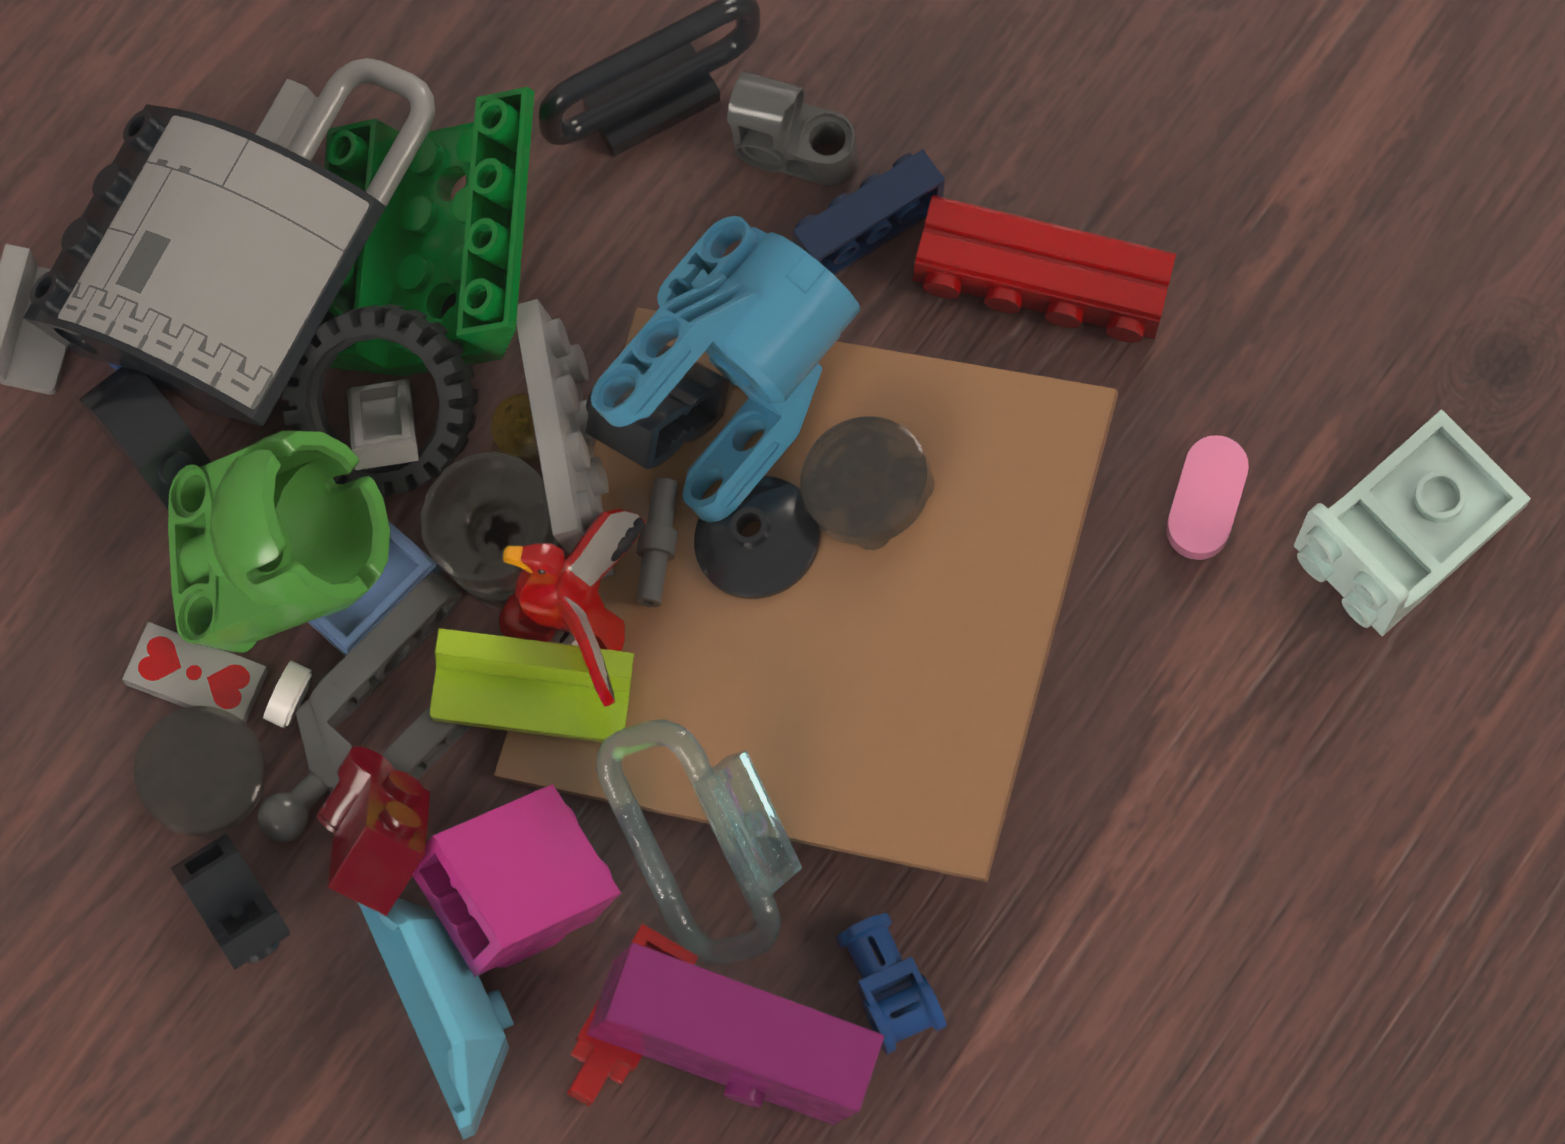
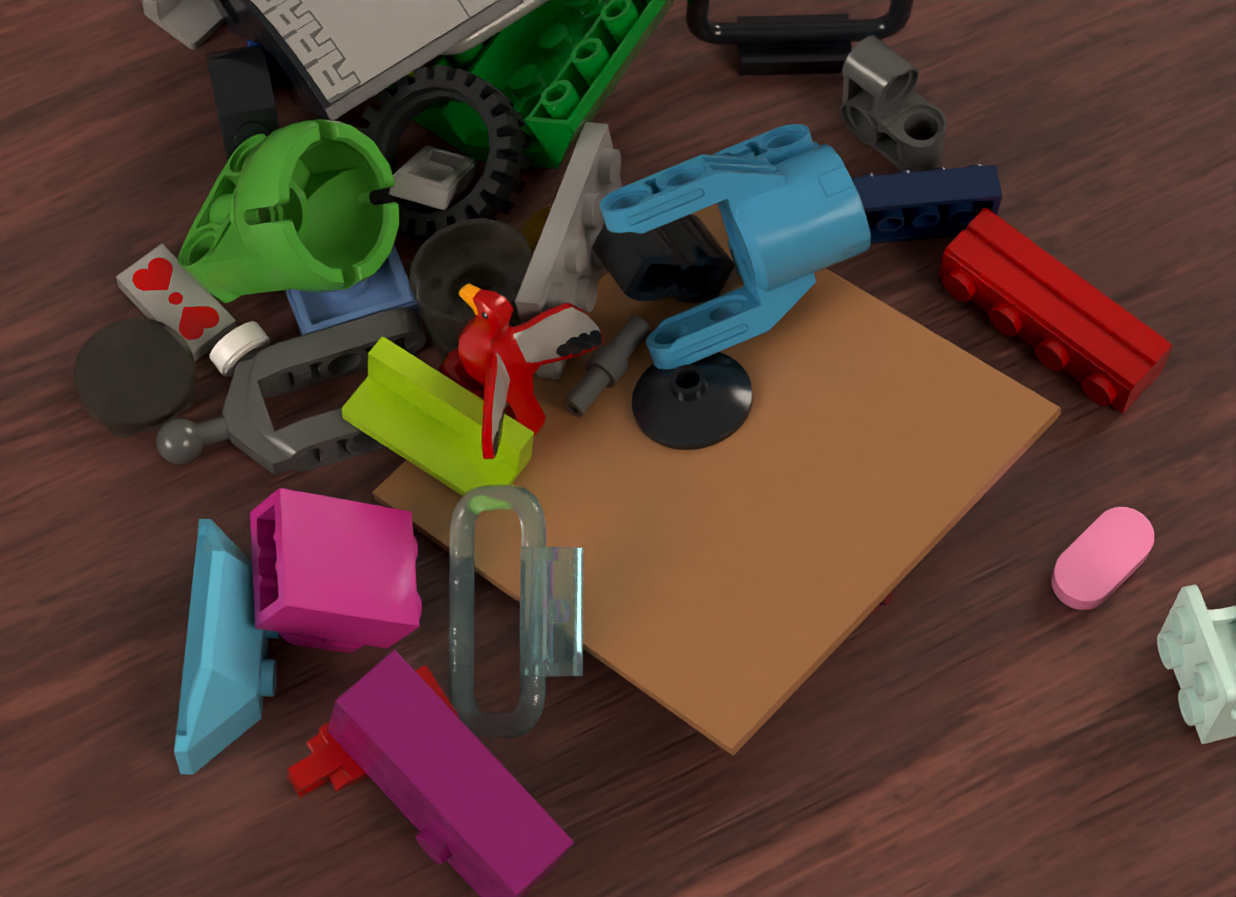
camera: 25 degrees right, 10 degrees down
black brick [171,833,291,970] -> none
dark red hinge [317,746,430,916] -> none
clear smoke tile [800,416,935,550] -> none
blue connector [836,913,947,1054] -> none

